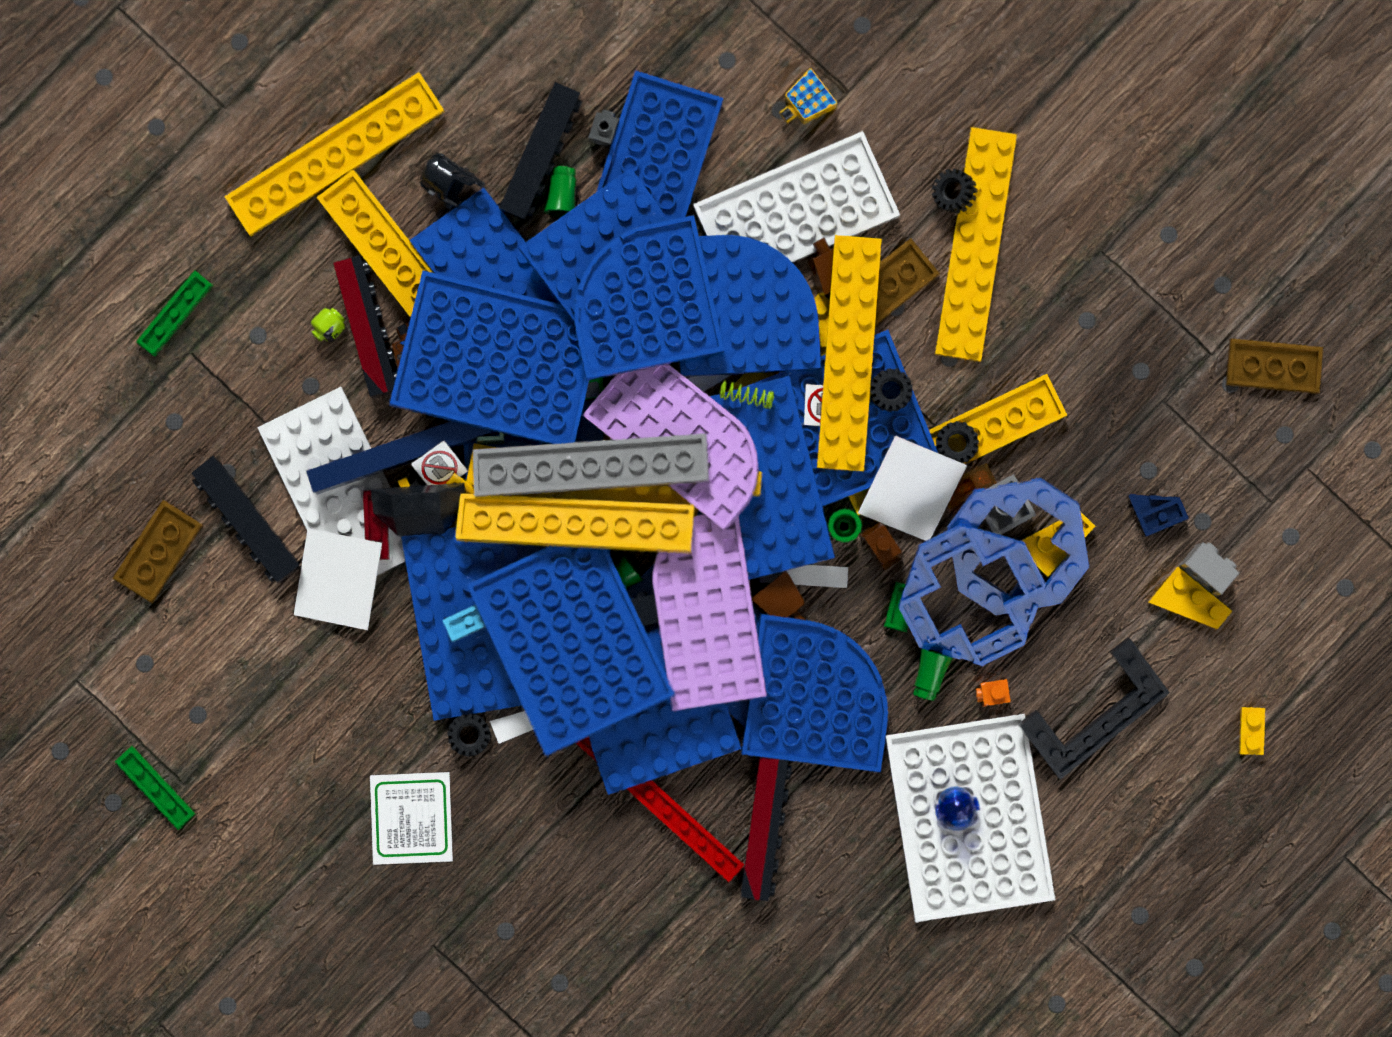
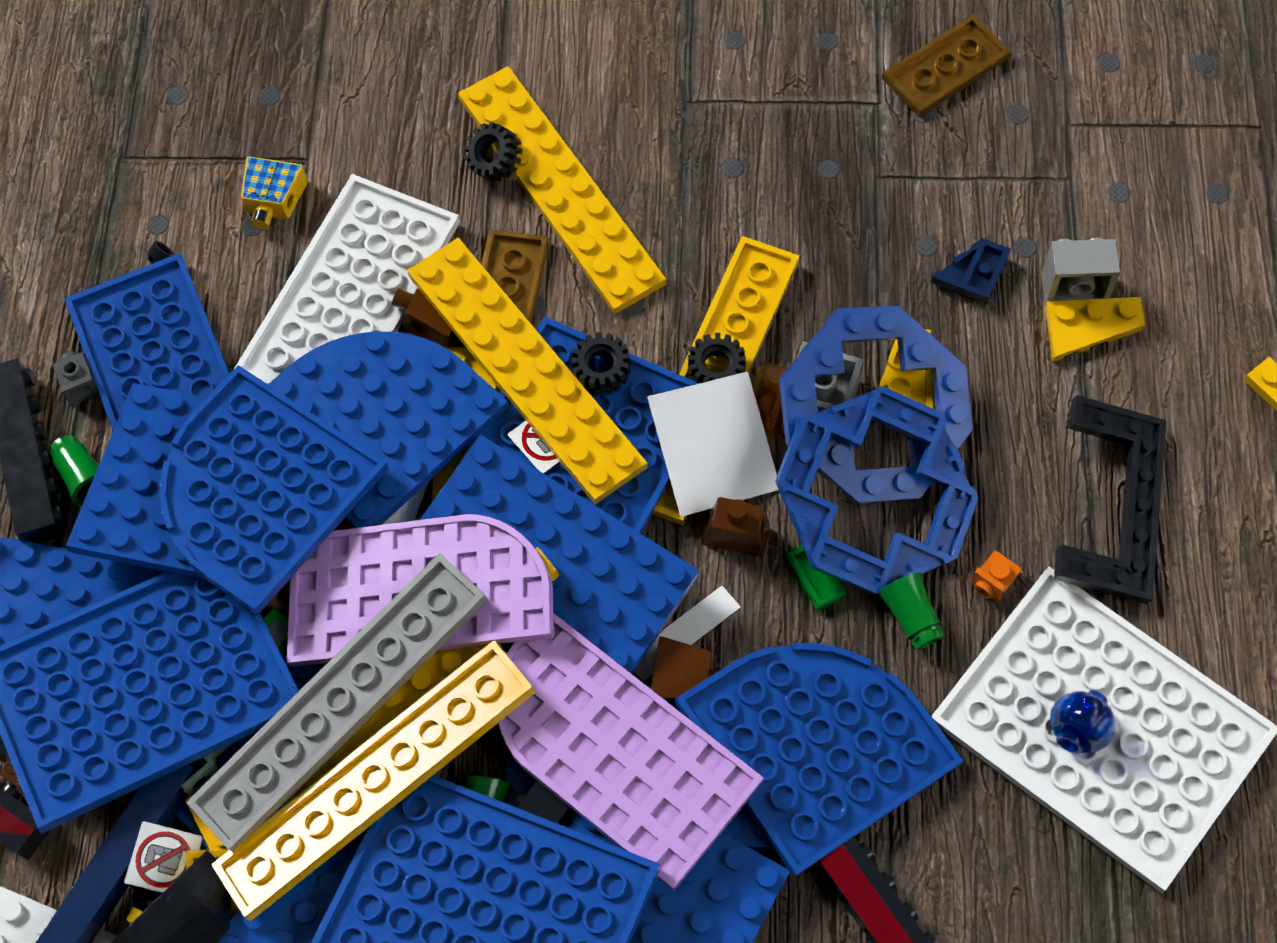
camera: 40 degrees left, 20 degrees down
lime piece [720,381,774,409] -> none
green plant [828,509,861,542] -> none
none -> black hinge [147,241,175,263]

